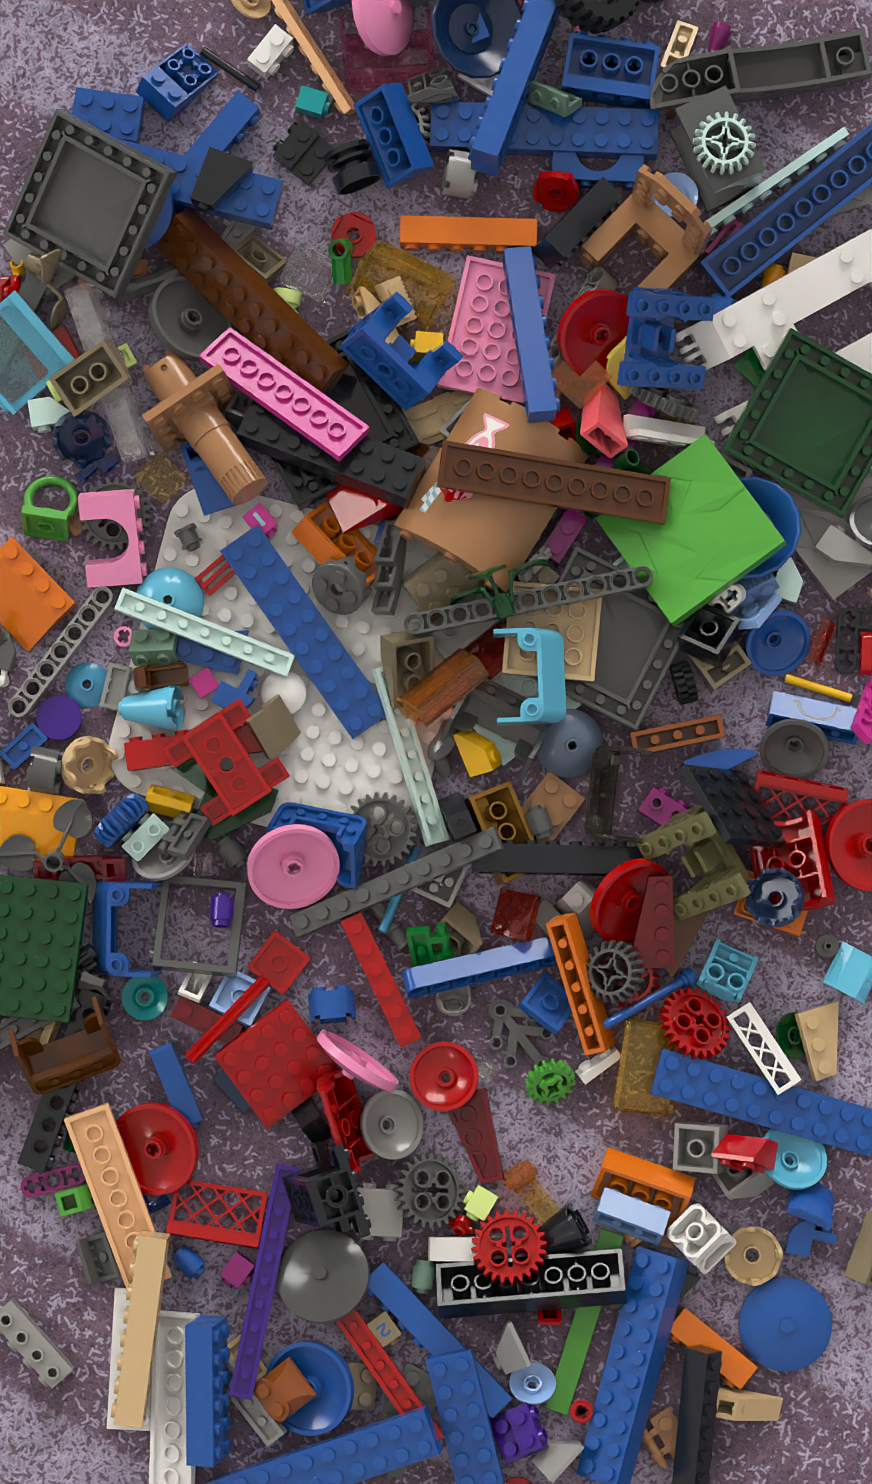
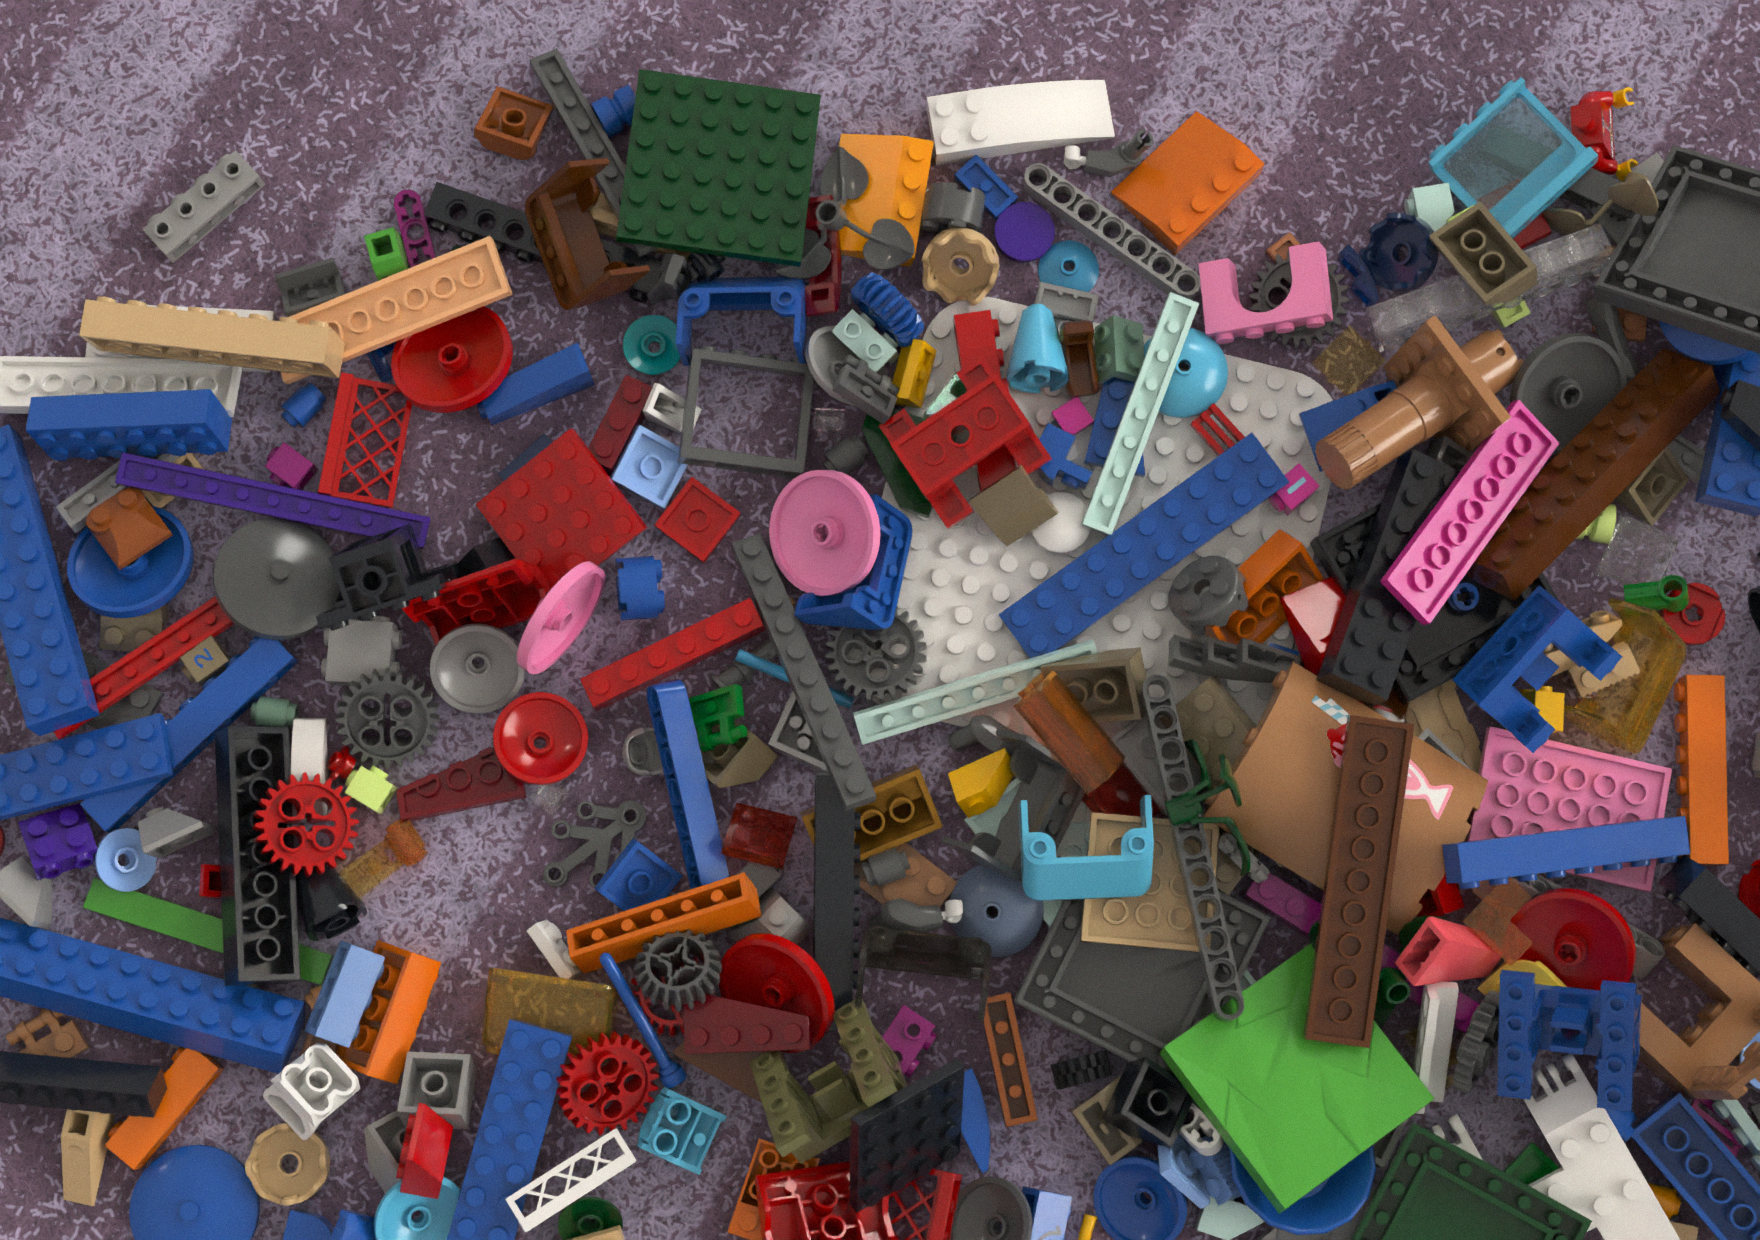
camera: 90 degrees right, 5 degrees down
bright green tile [21,476,79,542] -> none
bright pink bush [114,626,132,647] -> none
dark grey brick [174,523,203,552] -> none
red axle [185,976,269,1064] -> none
dark purple brick [210,893,234,928] -> none
black slope [437,792,477,843] -> none
bright green gear [525,1058,576,1105] -> none
red cone [570,1399,593,1423] -> none
black slope [680,1273,701,1297] -> none
dark blue plate [745,867,805,928] -> none
none -> dark grey arm [869,899,963,936]
none -> blue bush [1447,583,1479,611]

